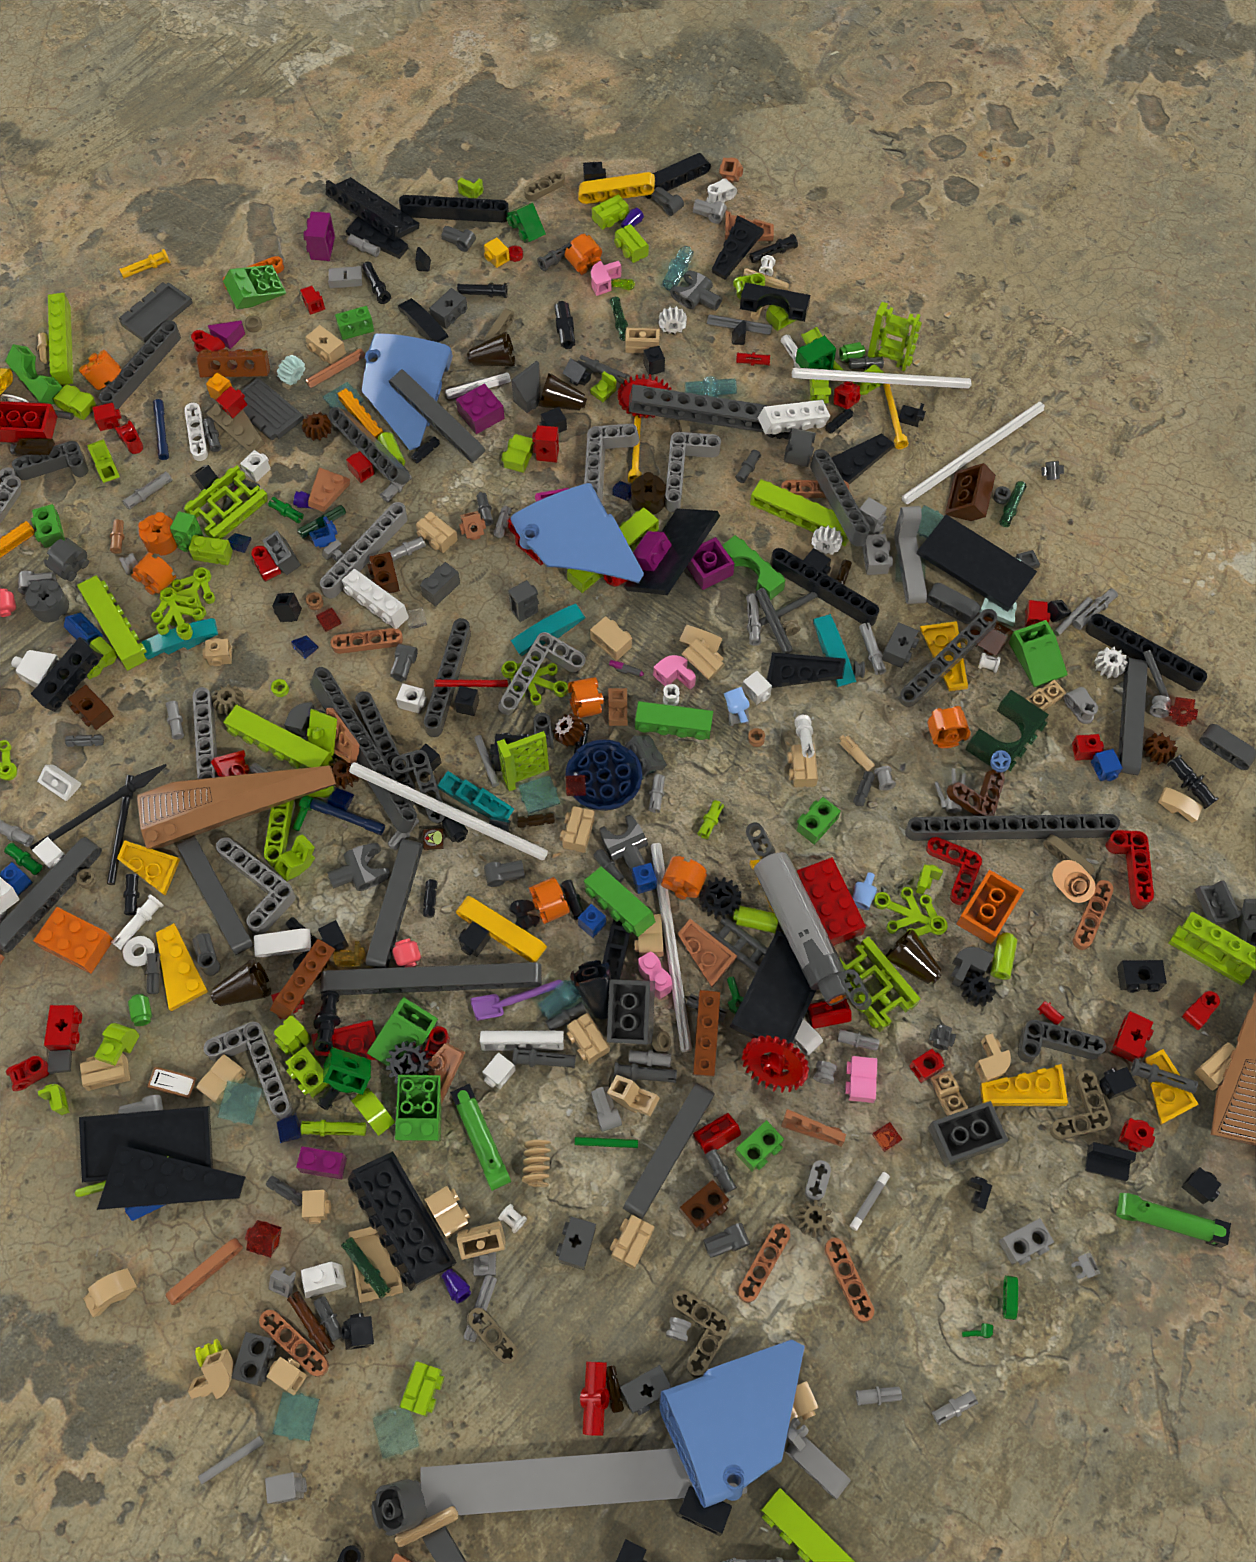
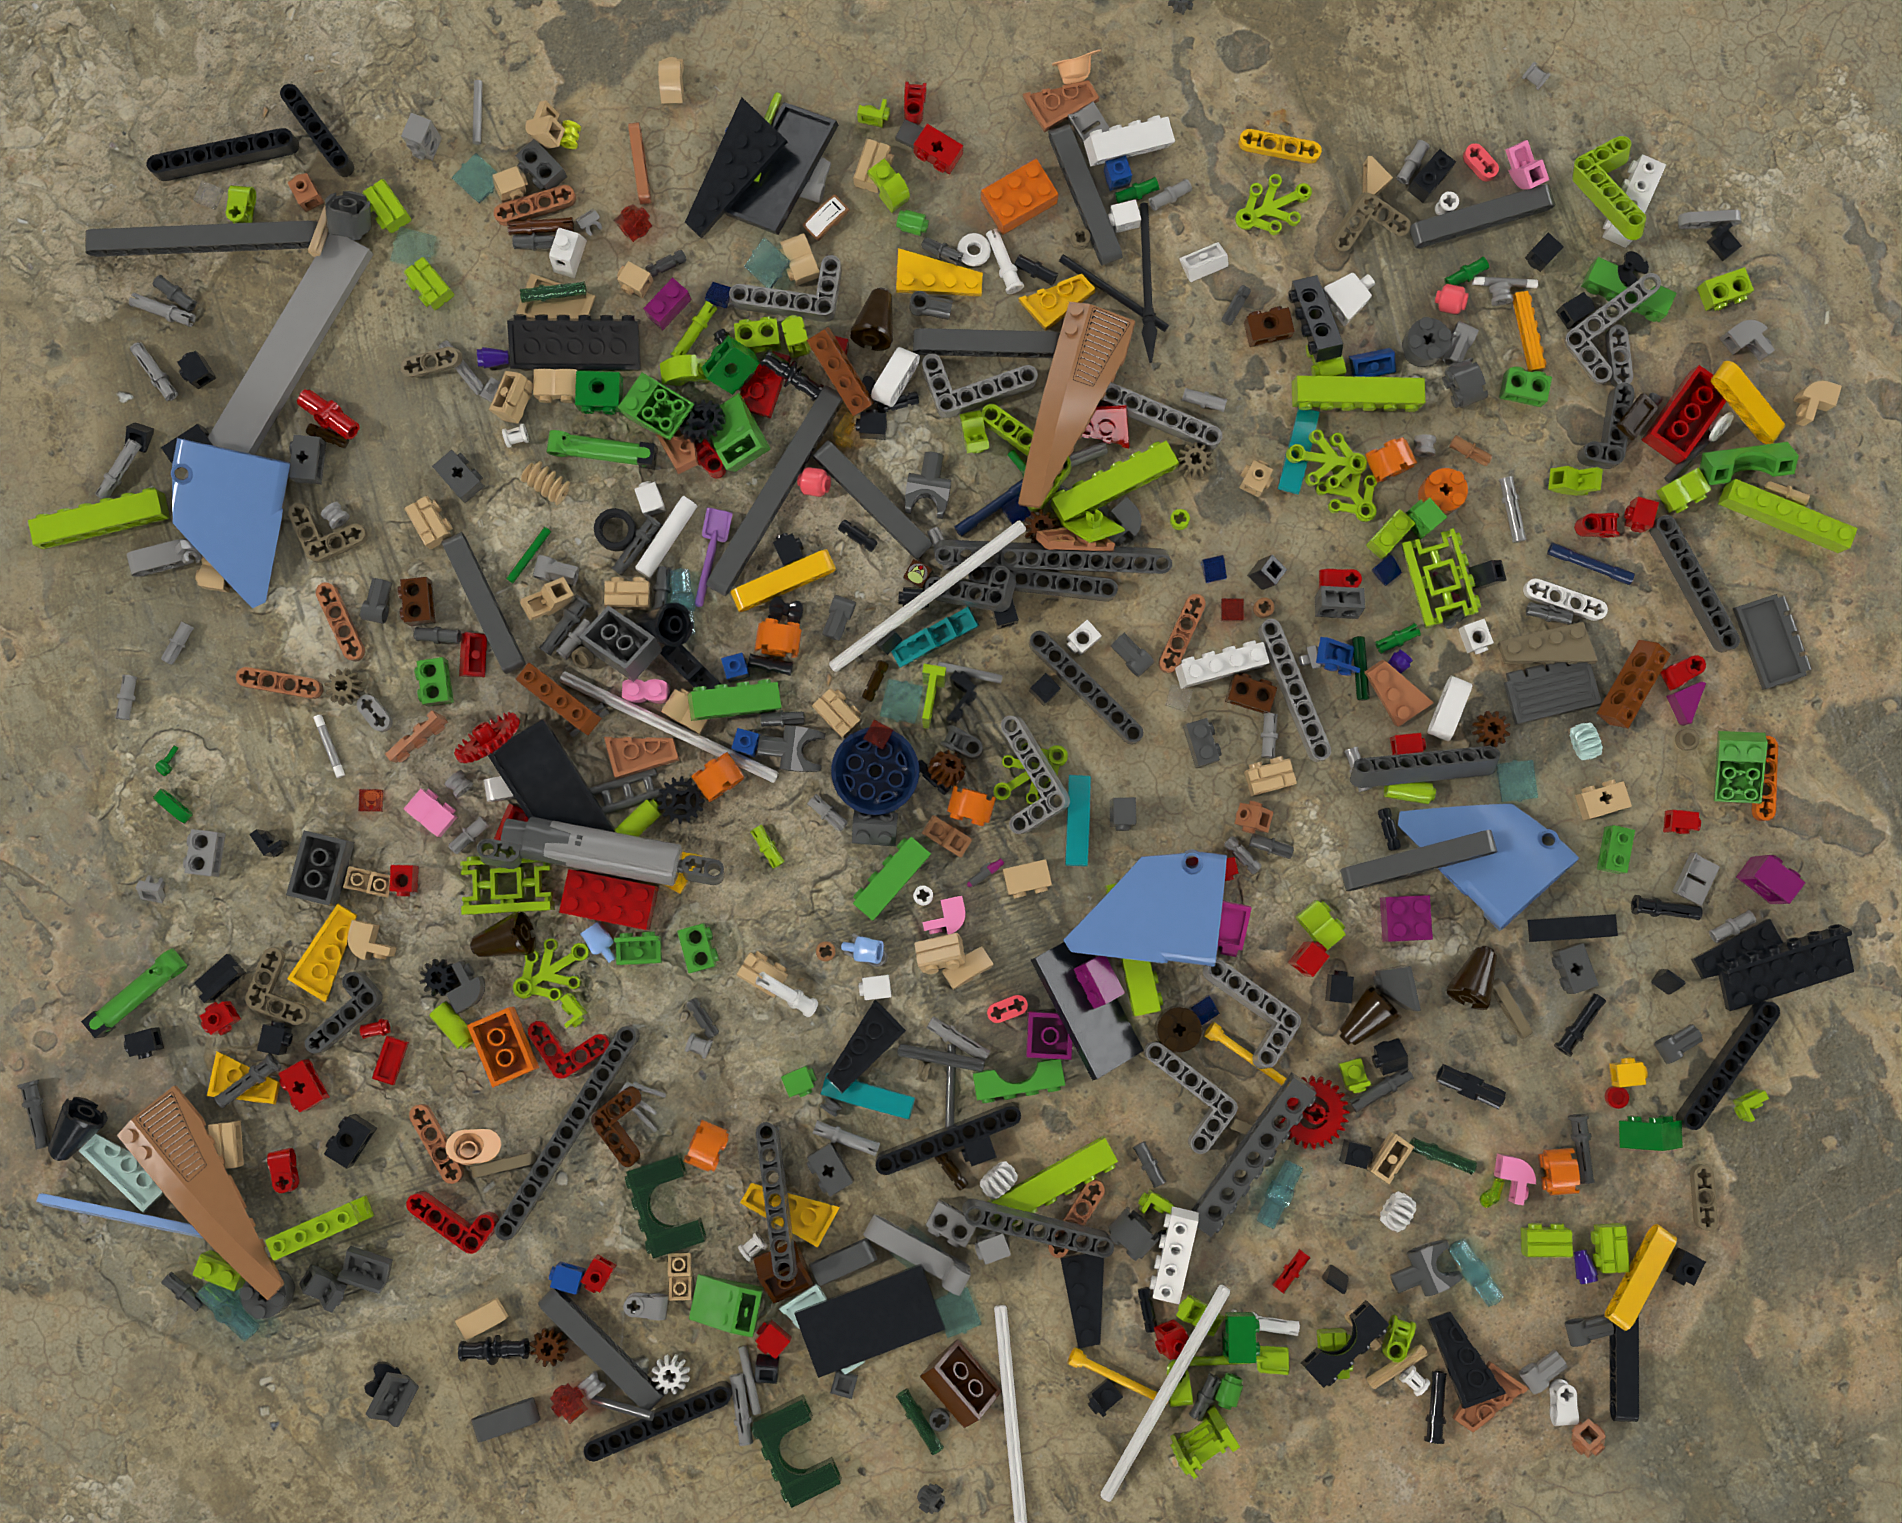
camera: 120 degrees right, 20 degrees up
orange brick [79,350,121,390] -> none
yellow pin [119,249,171,279] -> none
light orange brick [206,373,232,400] -> none
red brick [216,386,248,418] -> none
nougat axle [306,348,365,388] -> none
light orange piece [337,388,383,439] -> none
black brick [341,1313,374,1350] -> none
red bar [434,679,508,687] -> none
white axle [445,372,511,399] -> none
dark grey axle [707,314,772,335] -> none
green bar [727,976,743,1014] -> none
tan piece [839,735,875,772] -> none
dark grey gear [929,1025,956,1050] -> none
medium blue wheel [991,750,1011,773] -> none
none -> lime brick [362,179,412,233]
none -> red tile [372,1035,409,1085]
none -> green brick [575,371,623,415]
none -> black tyre [594,508,637,552]
none -> bright green bracket [614,932,662,965]
none -> clear green arch [751,1394,842,1508]
none -> bright green brick [781,1065,817,1098]
none -> coral beam [987,995,1028,1023]
none -> lime bracket [1138,1189,1175,1214]
none -> white beam [1427,675,1472,742]

